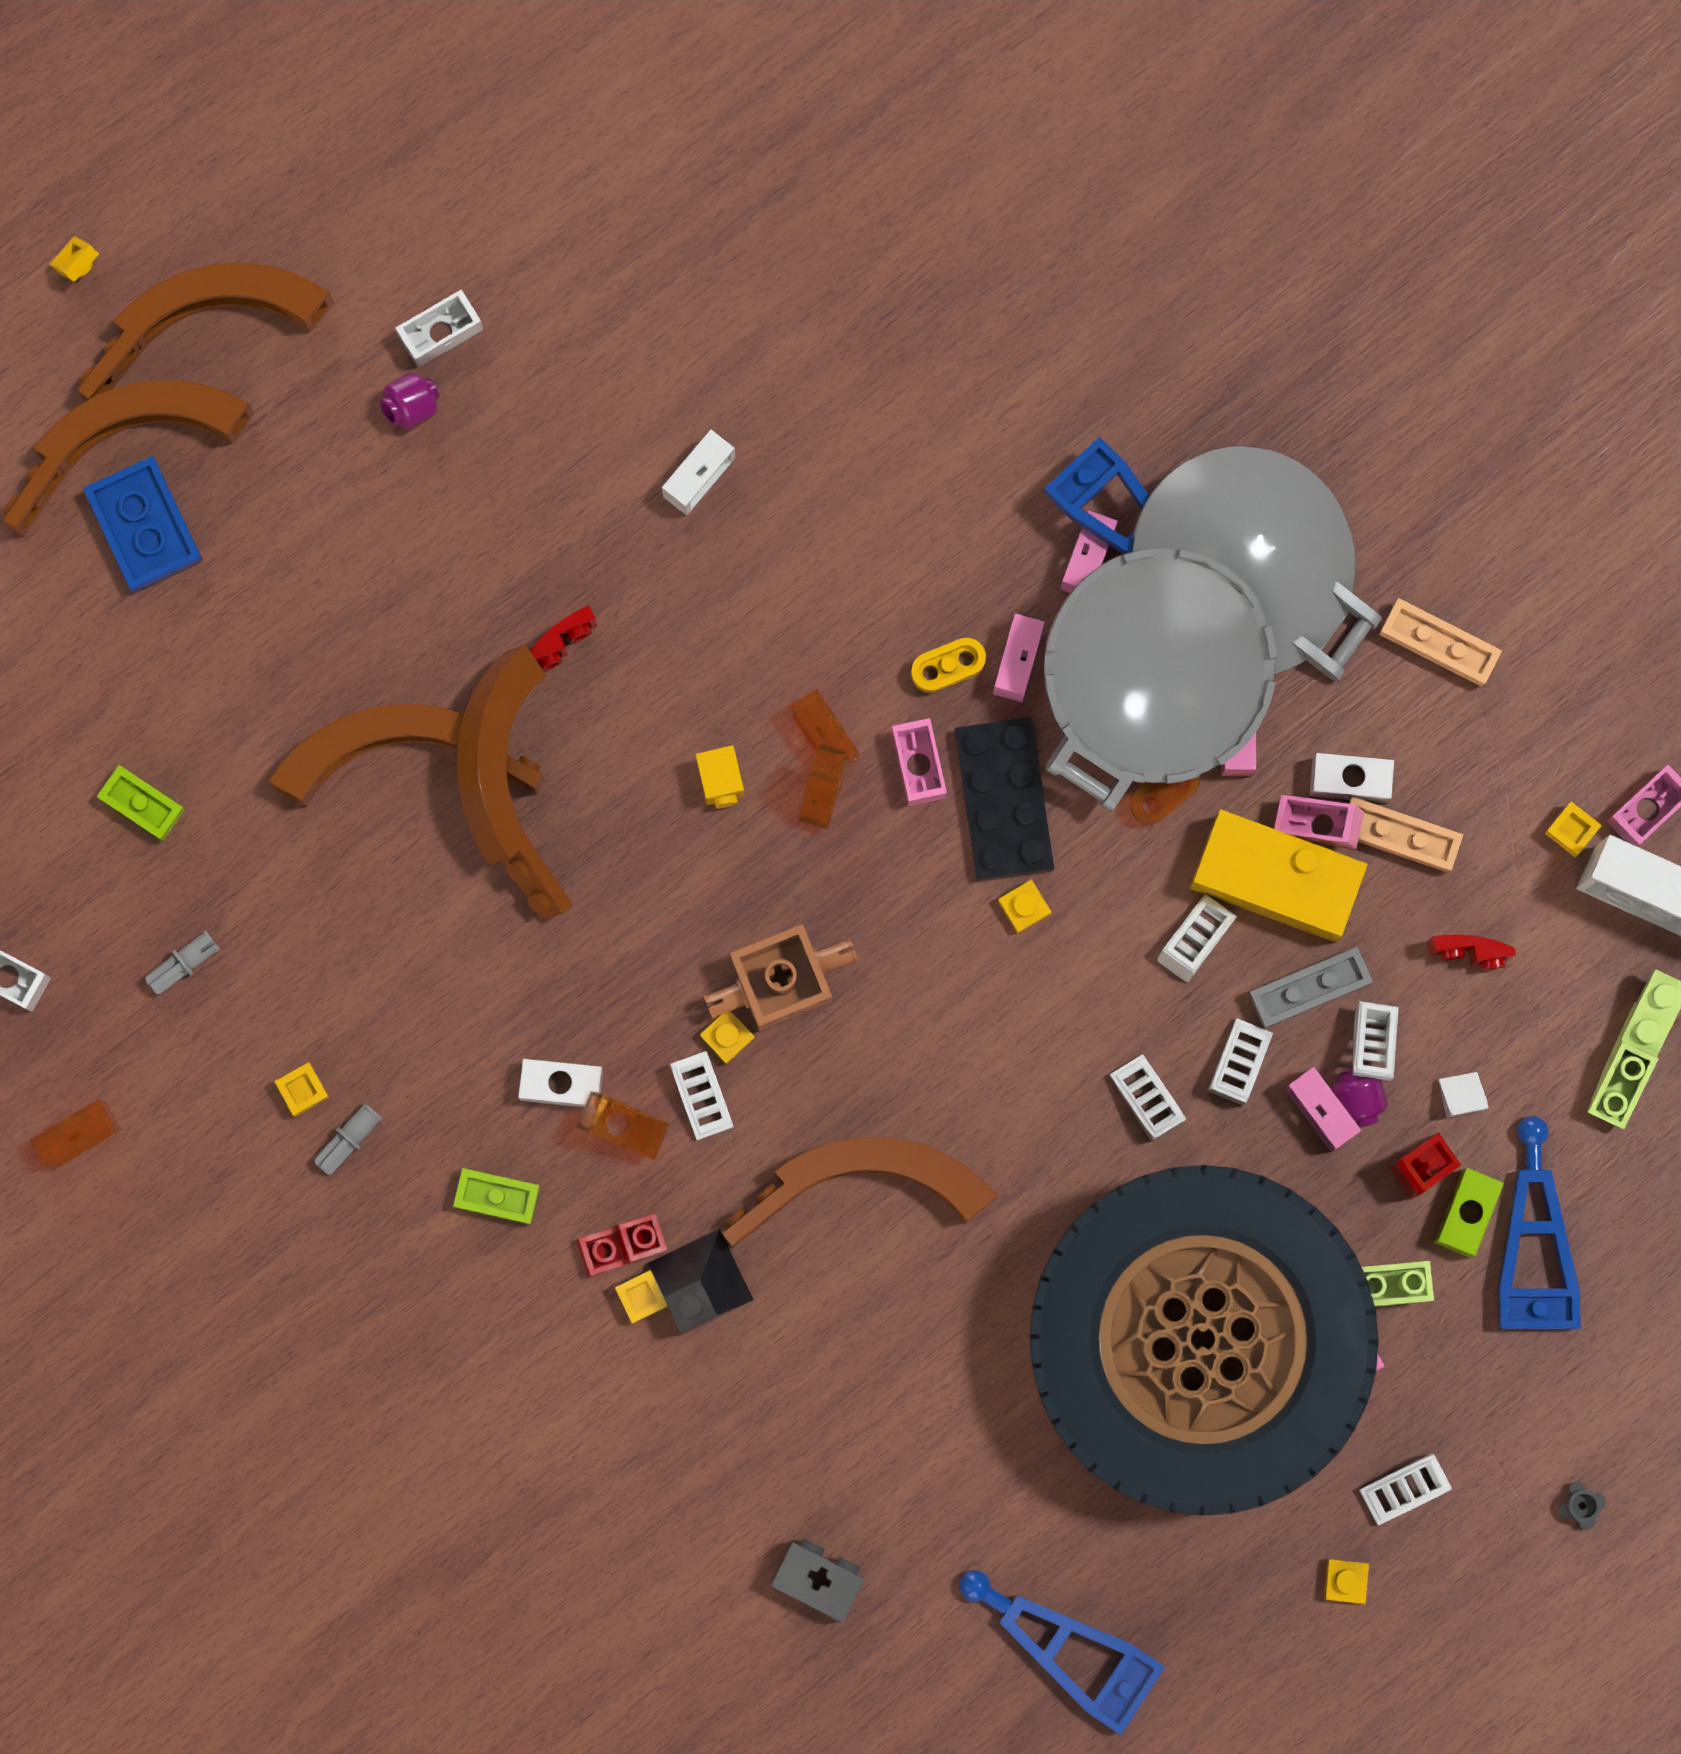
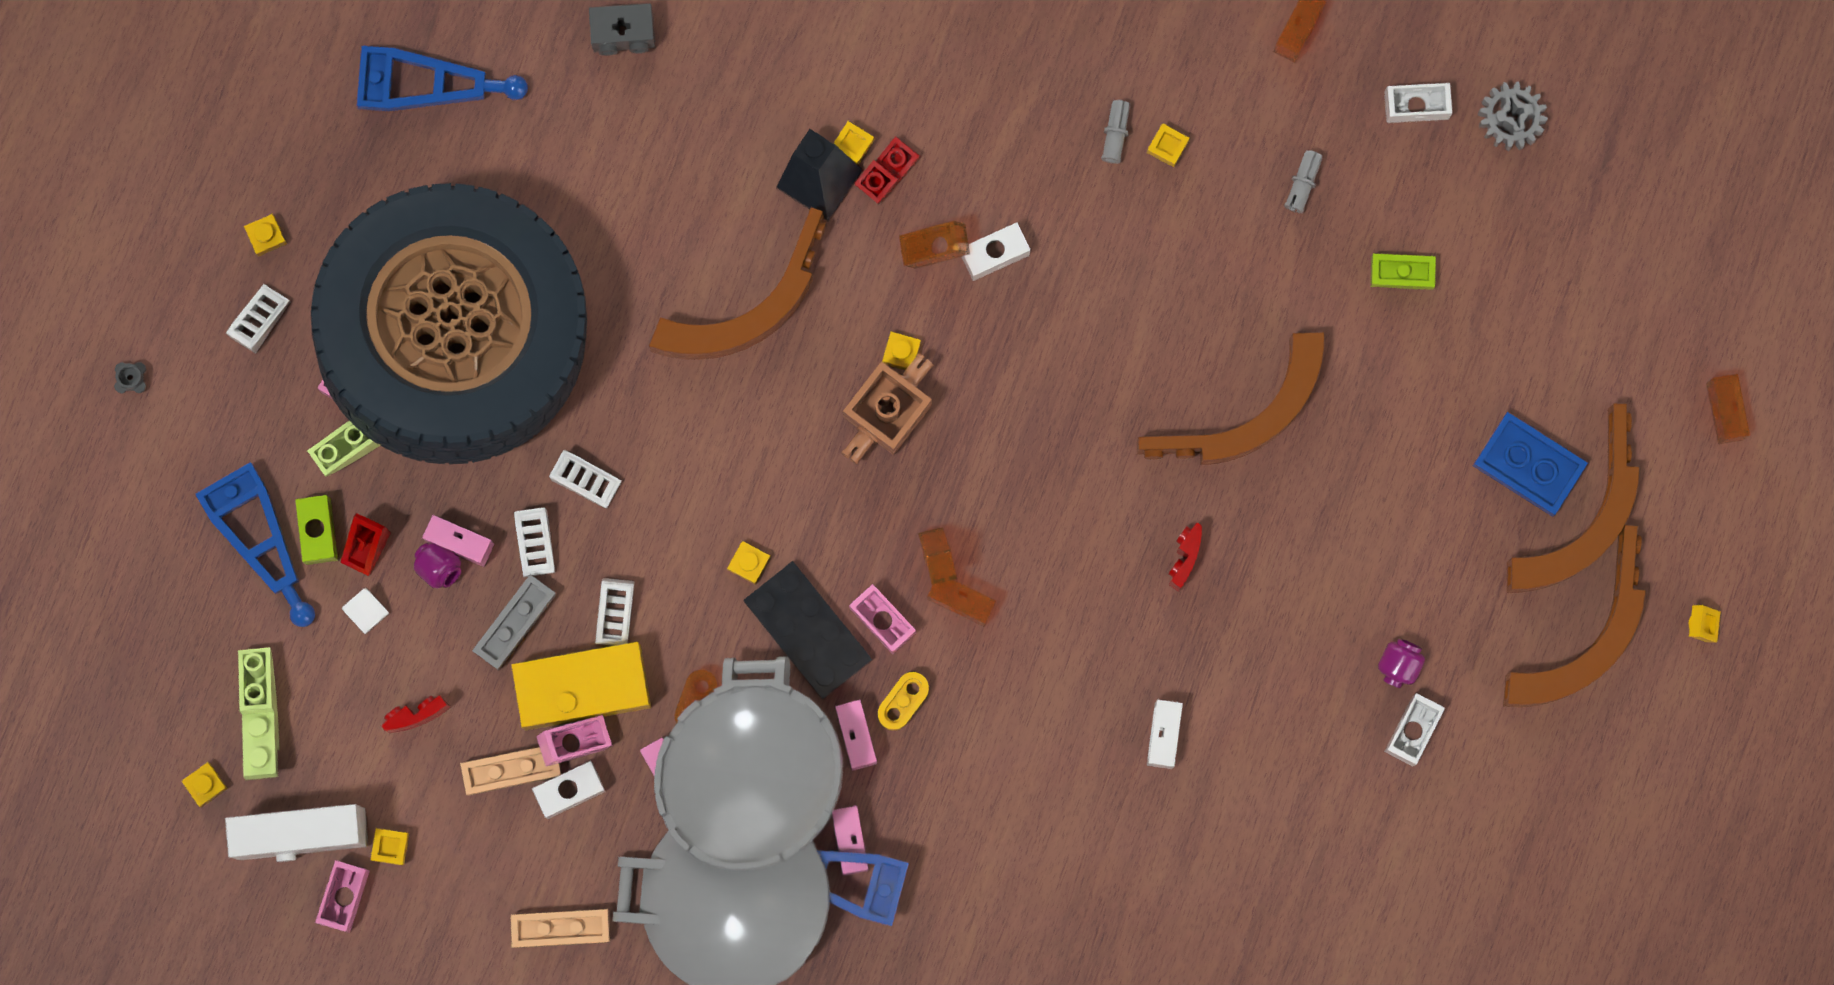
camera: 150 degrees right, 0 degrees up
lime plate [453,1168,540,1225] -> none
dark orange arch [457,644,573,920] -> none
white slope [670,1051,734,1141] -> none
yellow brick [695,745,745,809] -> none
white slope [1353,1001,1399,1081] -> none

